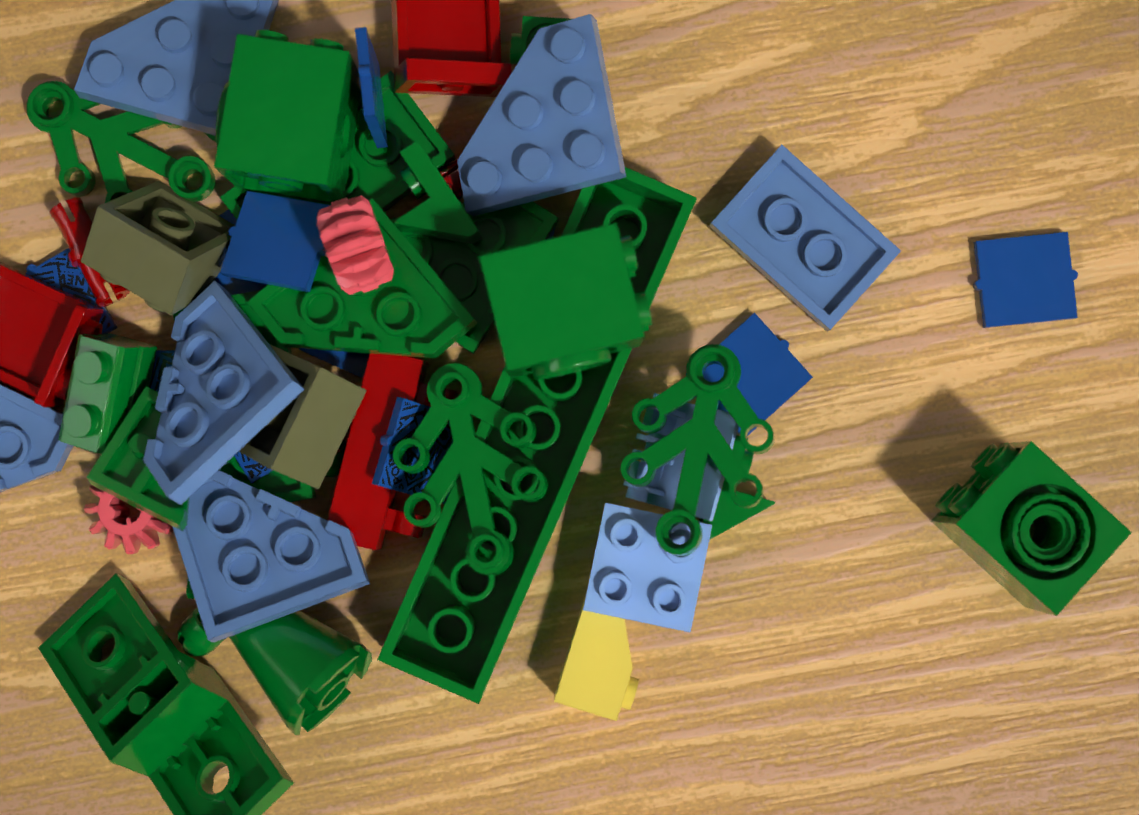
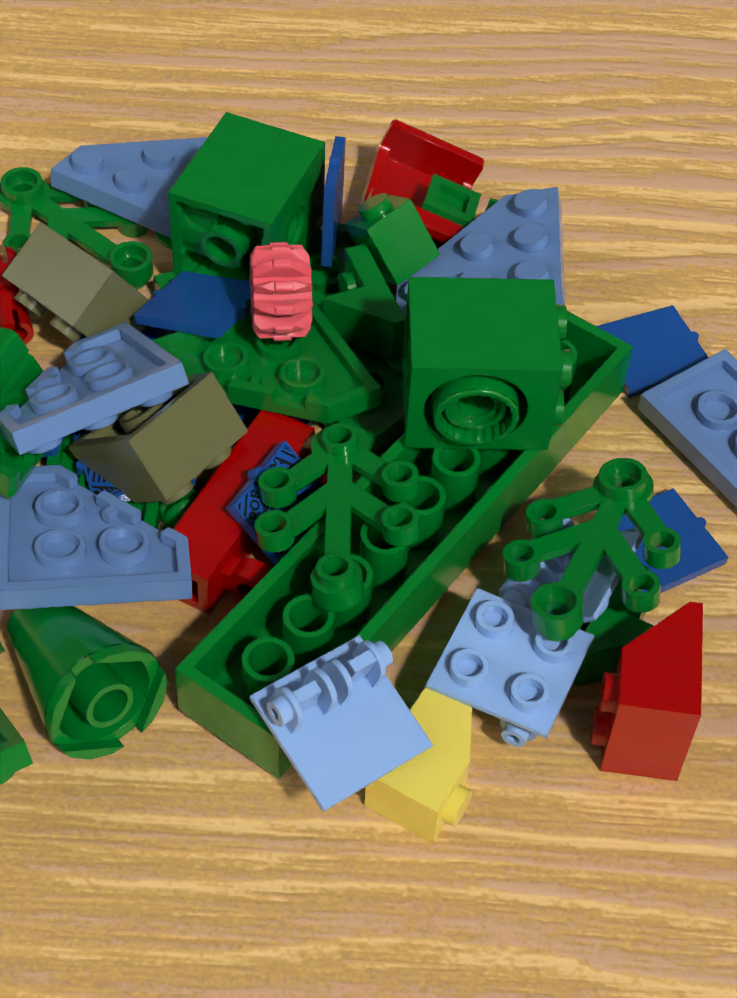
camera: 10 degrees right, 35 degrees down
none -> light blue hinge [249,635,433,812]
none -> green brick [345,193,440,285]
none -> green plate [421,174,481,227]
none -> red slope [590,601,703,781]
none -> blue piece [597,305,709,398]

